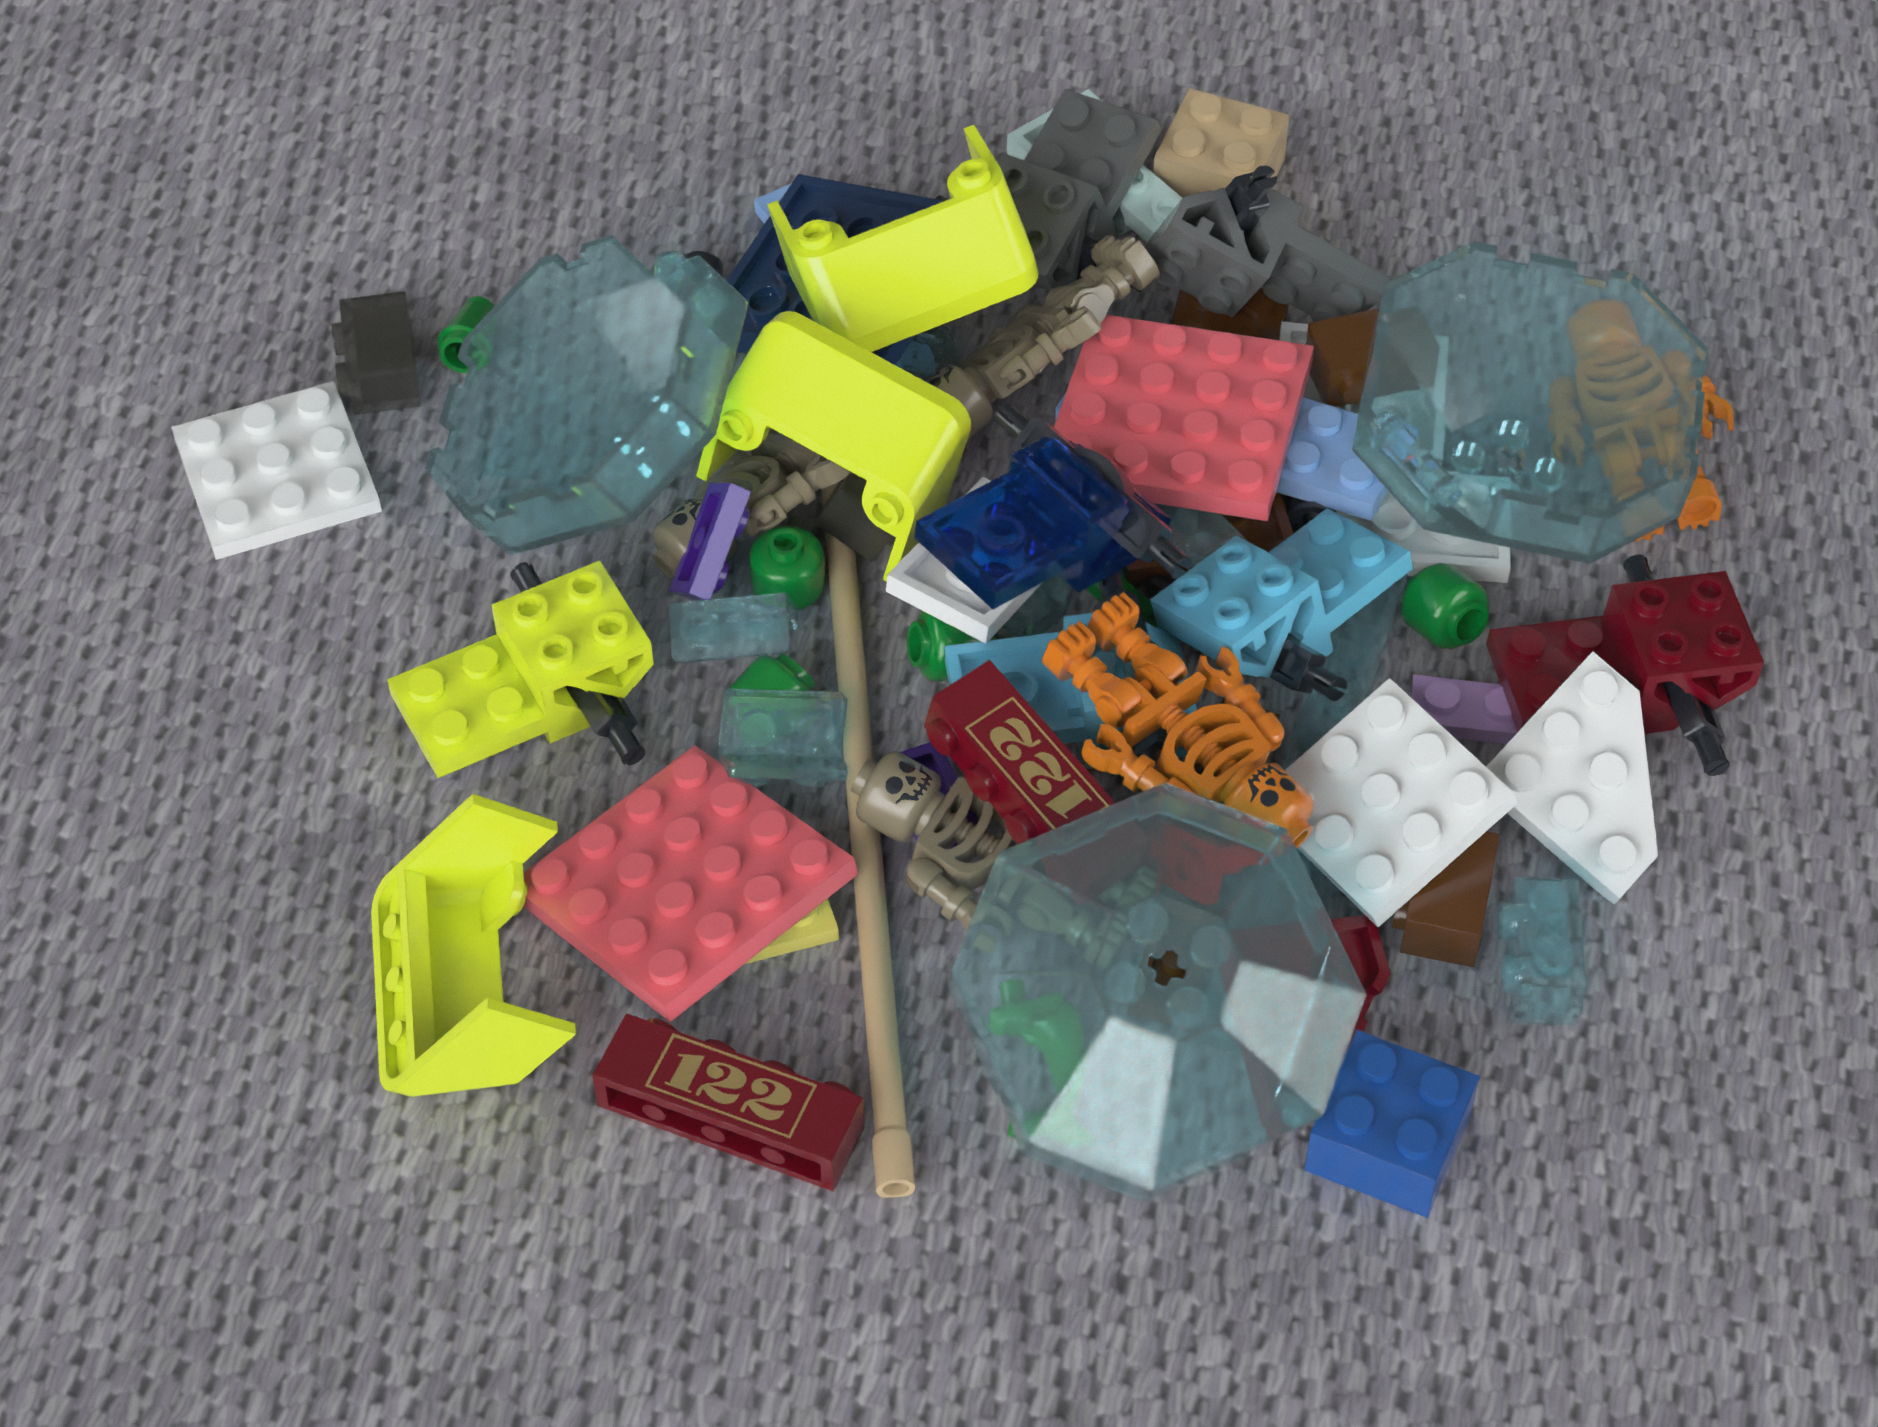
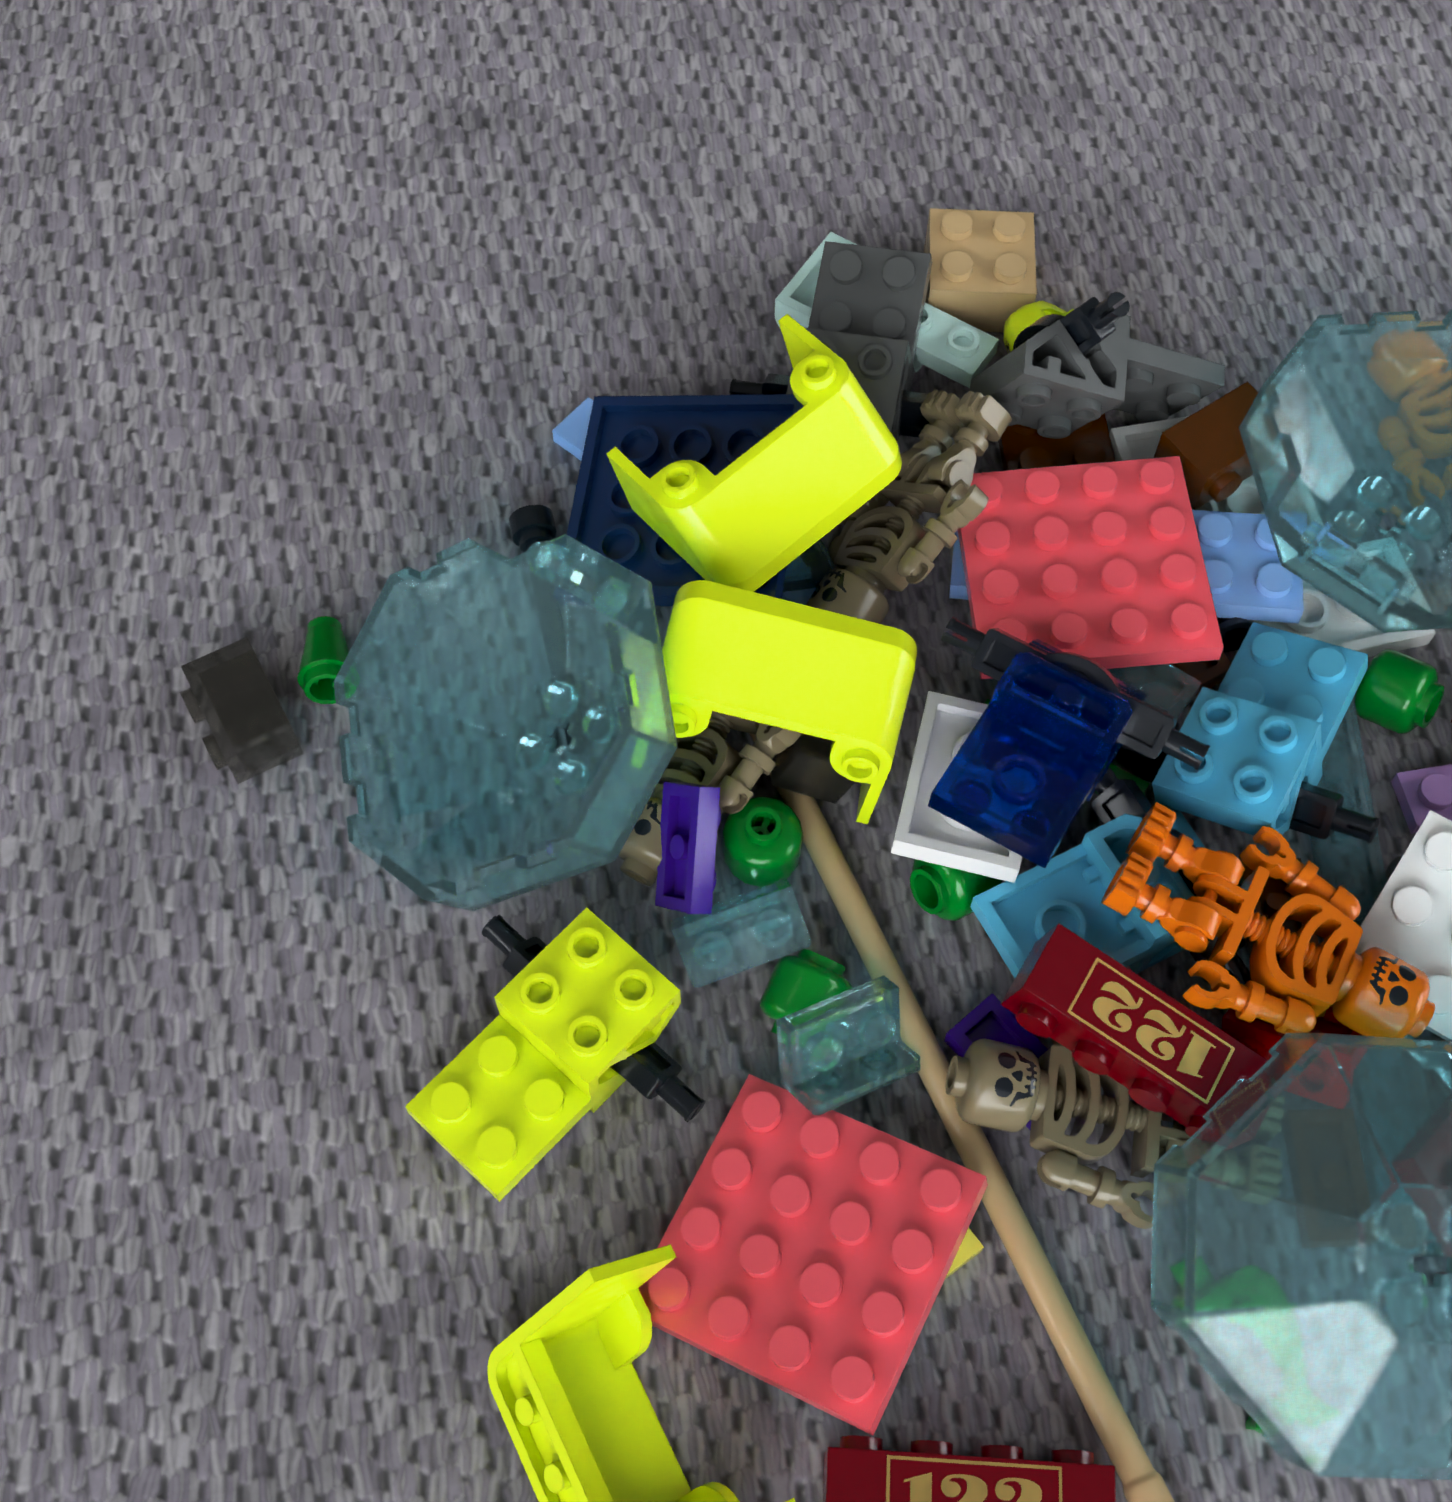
camera: 20 degrees left, 10 degrees up
white plate [171,381,382,560] -> none

